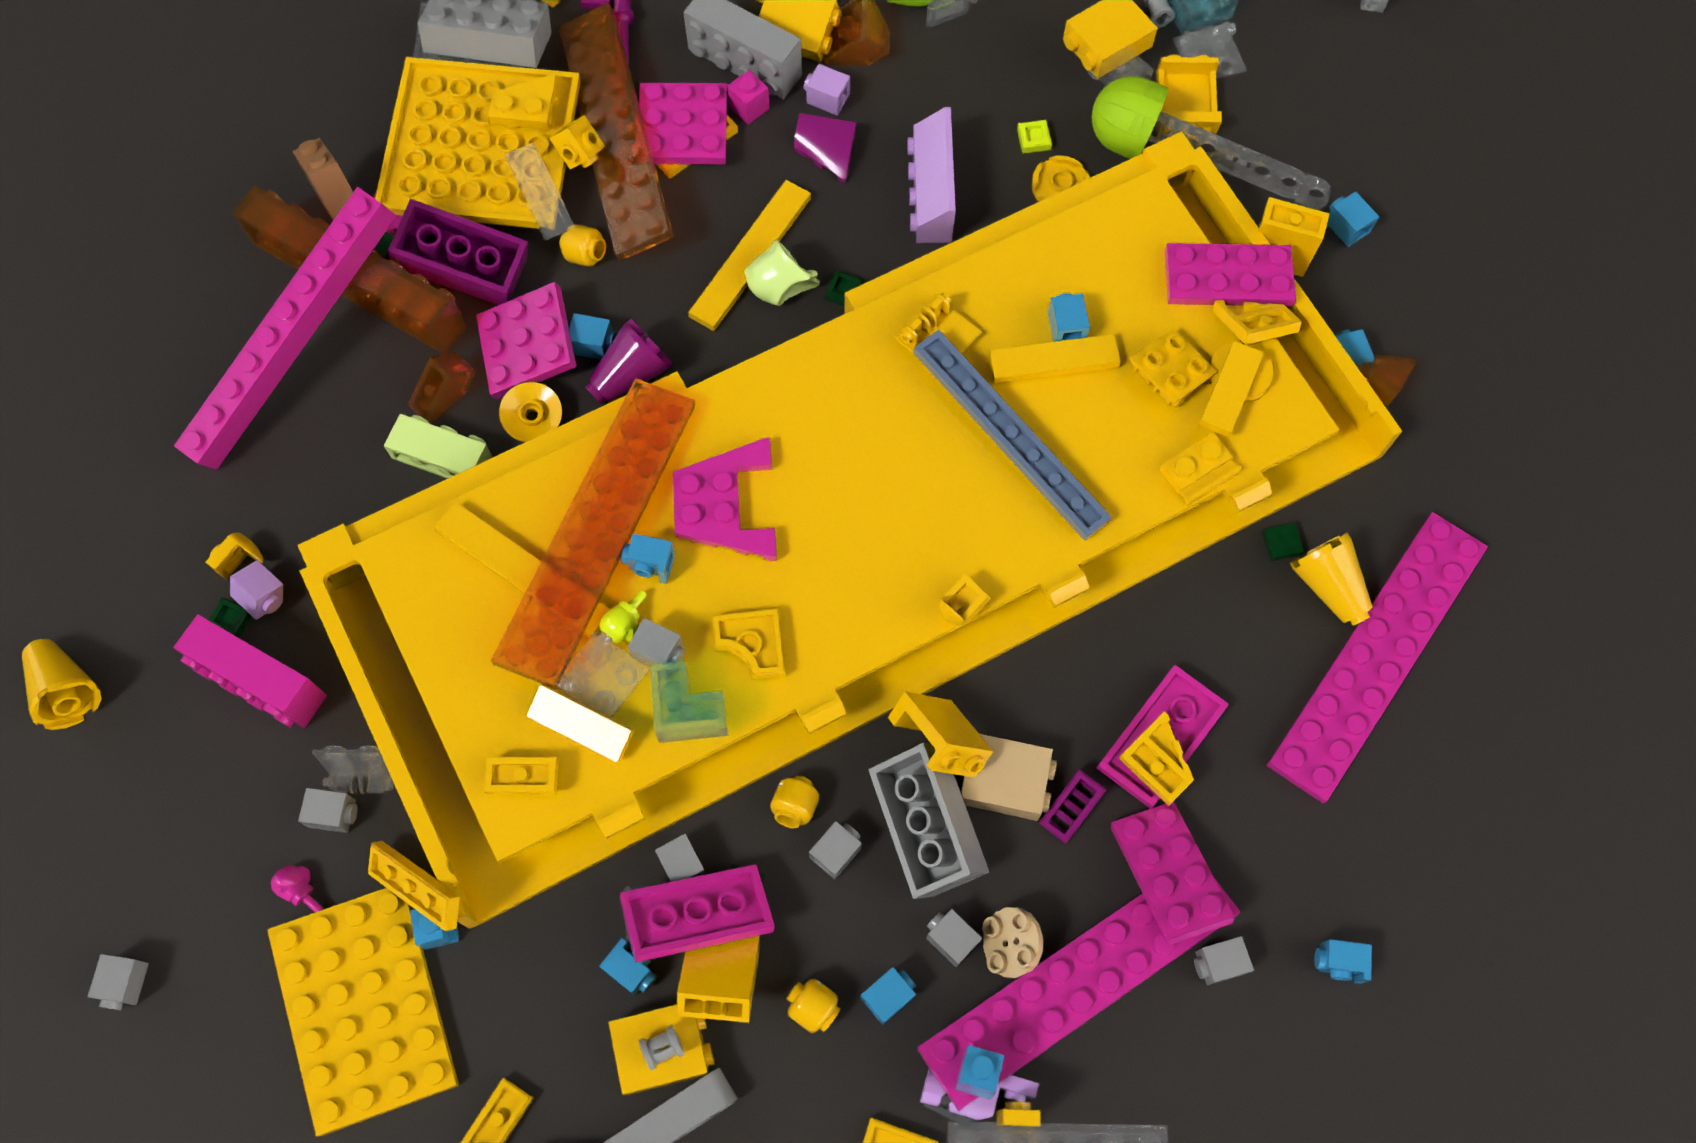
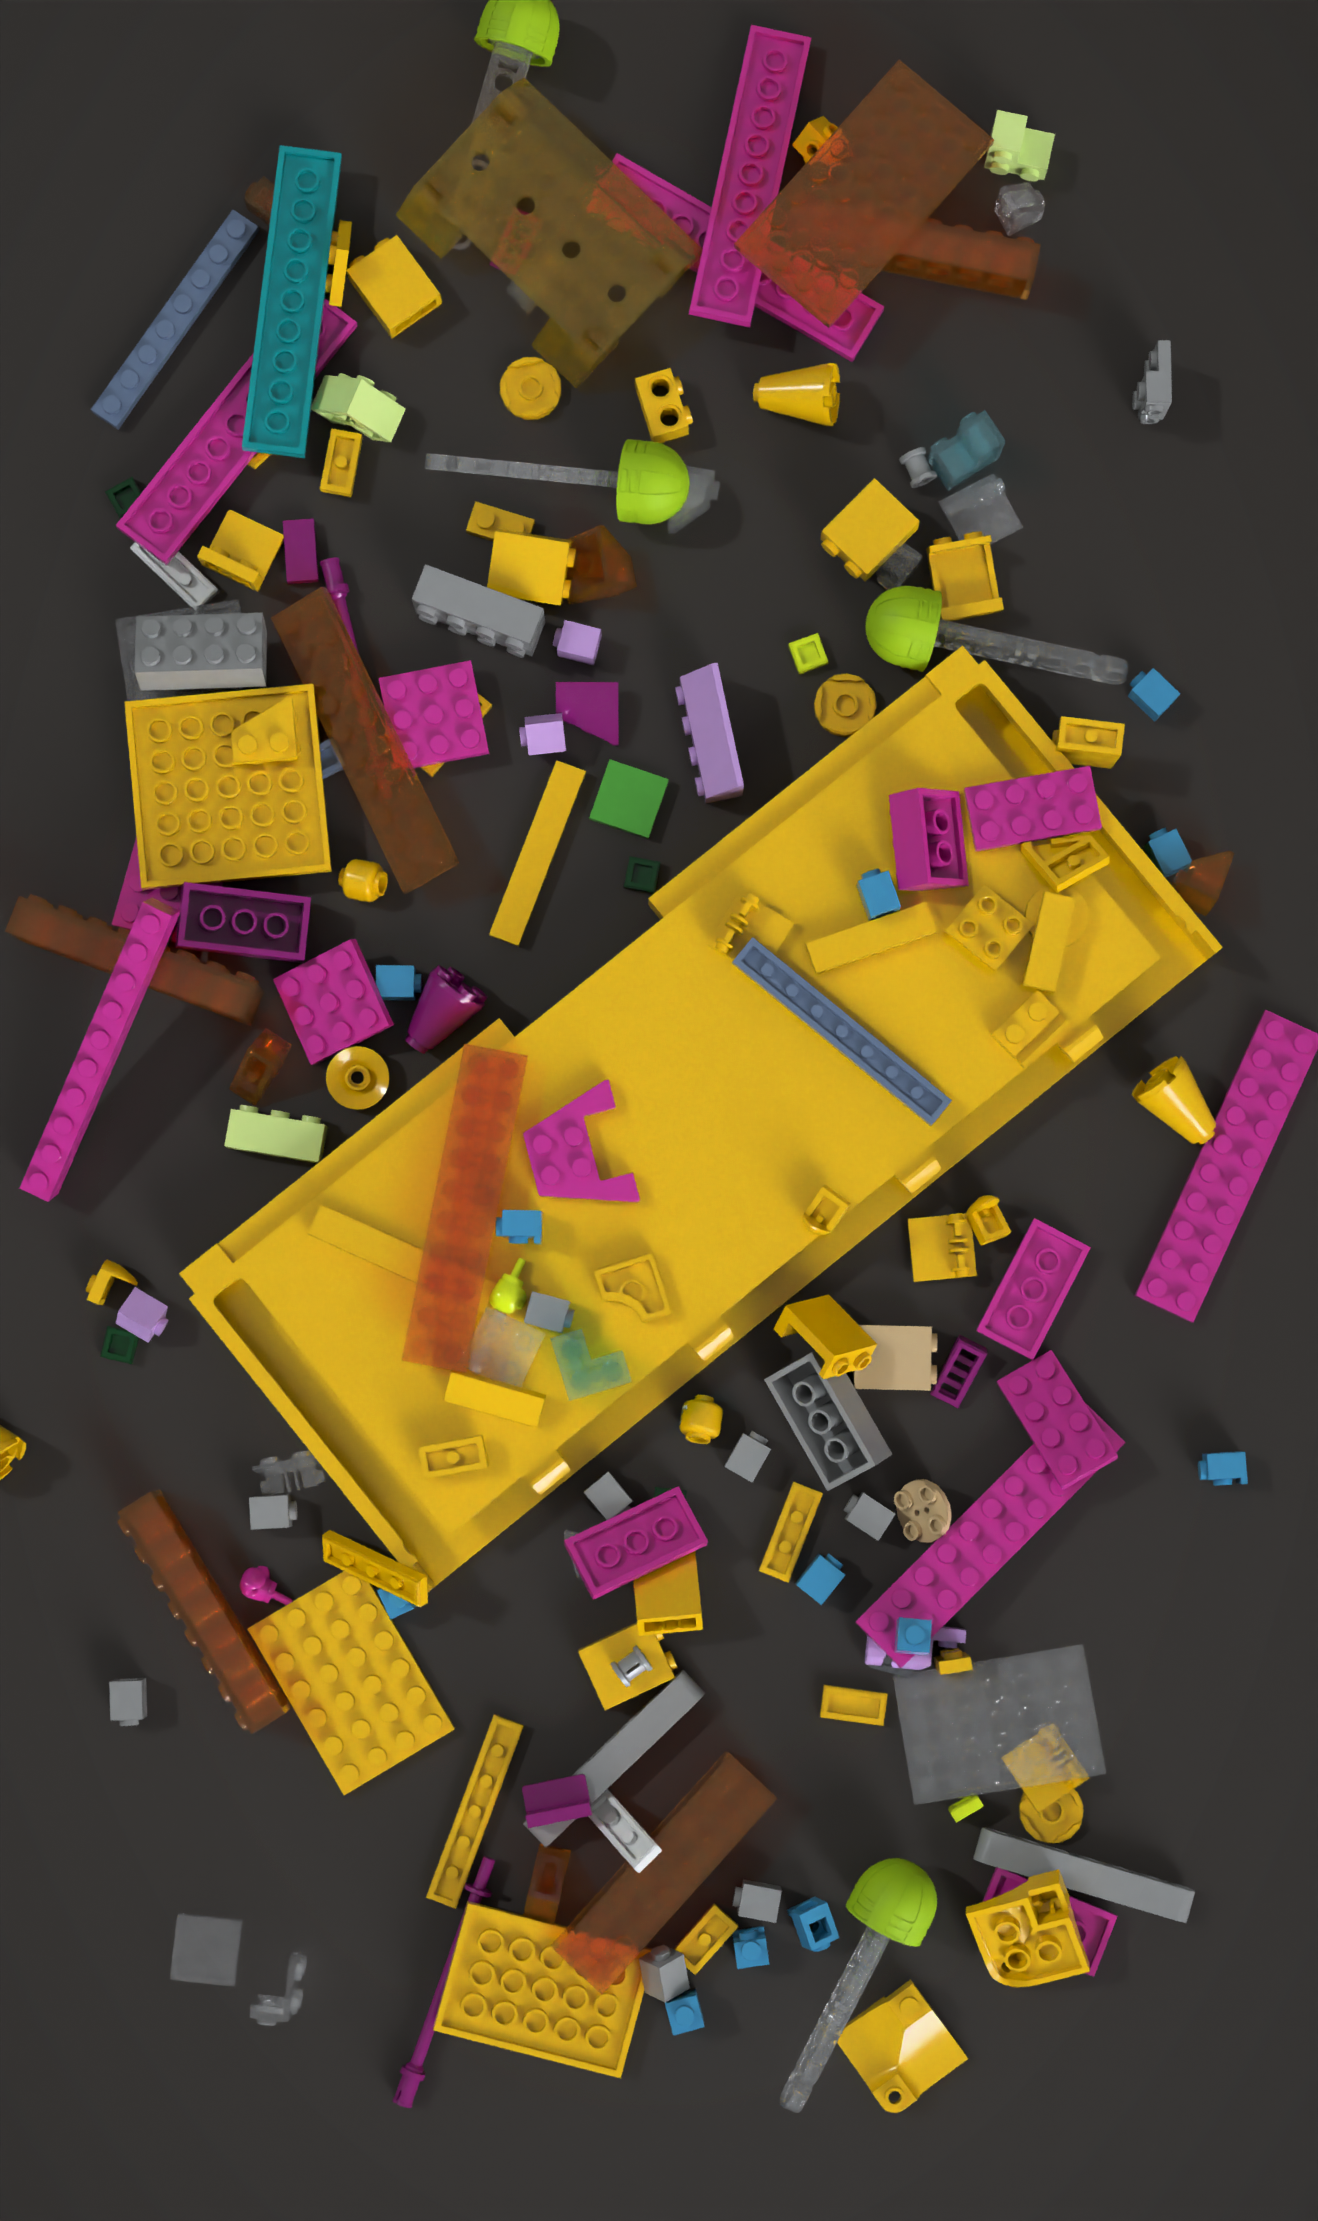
camera: 10 degrees left, 15 degrees up
dark pink brick [173,614,327,729] -> none
medium nougat brick [292,138,353,220] -> none
clear slope [505,143,575,240] -> none
yellow brick [549,115,605,169] -> none
dark azure brick [599,938,657,996] -> none
dark pink brick [727,70,770,125] -> none
yellowish green piece [744,239,820,306] -> none
yellow head [786,979,840,1033] -> none
yellow wing [1119,711,1194,806] -> none
light grey brick [1194,936,1254,986] -> none
dark green tile [1262,523,1304,561] -> none
none -> clear orange brick [118,1490,292,1734]
none -> lavender brick [519,713,566,755]
none -> bright green tile [589,759,669,840]
none -> yellow tile [758,1481,823,1583]
none -> dark pink slope [889,788,969,891]
none -> yellow hinge [907,1213,977,1282]
none -> yellow plate [966,1195,1011,1246]

